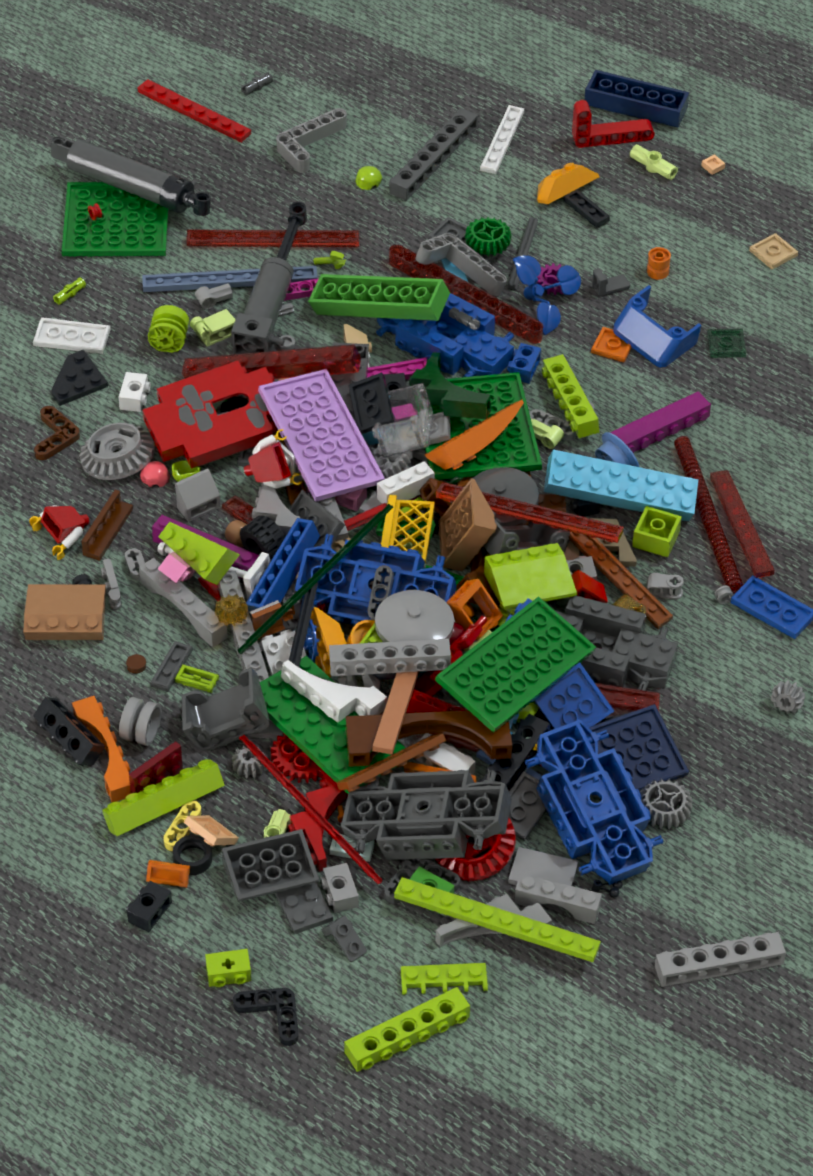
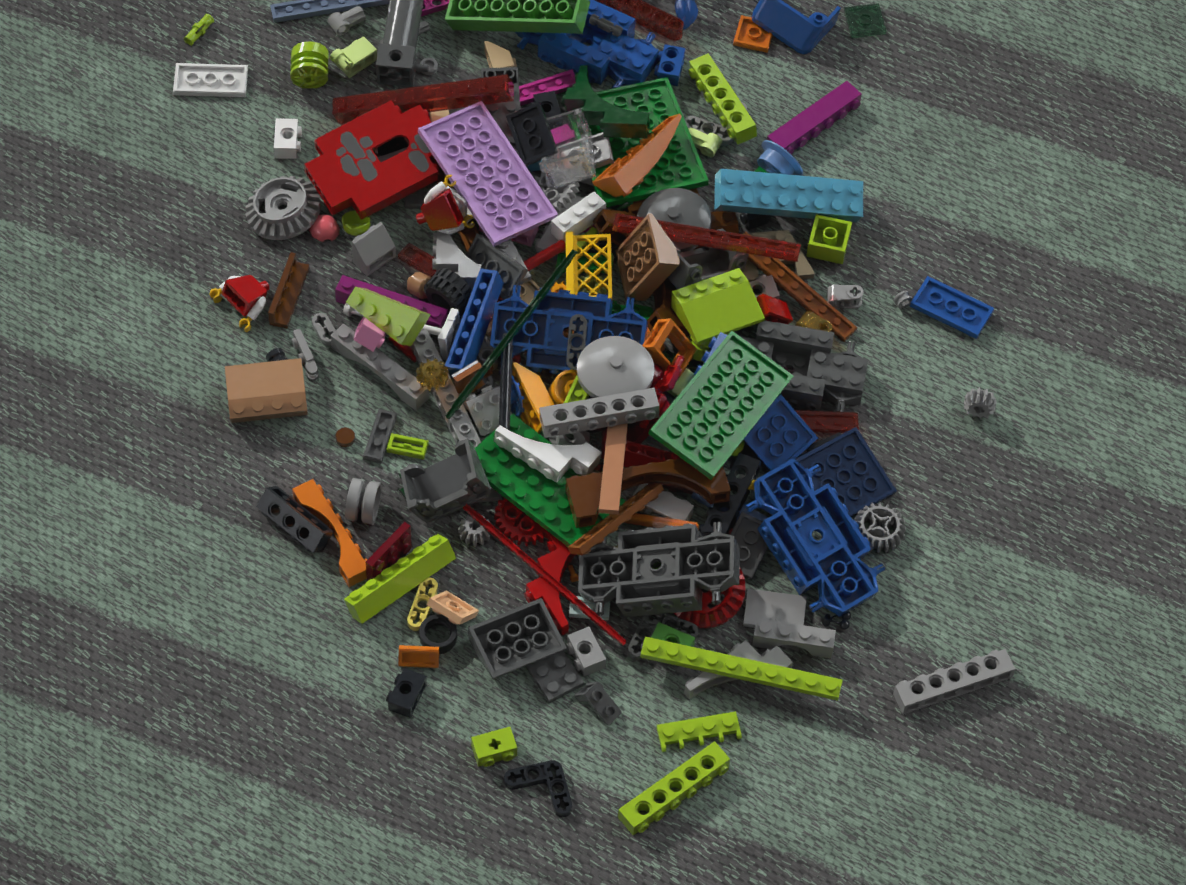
camera: 10 degrees left, 10 degrees up
reddish brown beam [34,406,80,460] -> none
black plate [51,350,108,406] -> none
yellowish green piece [264,809,291,838] -> none
clear red piece [674,436,744,593] -> none
clear red tile [710,470,775,578] -> none

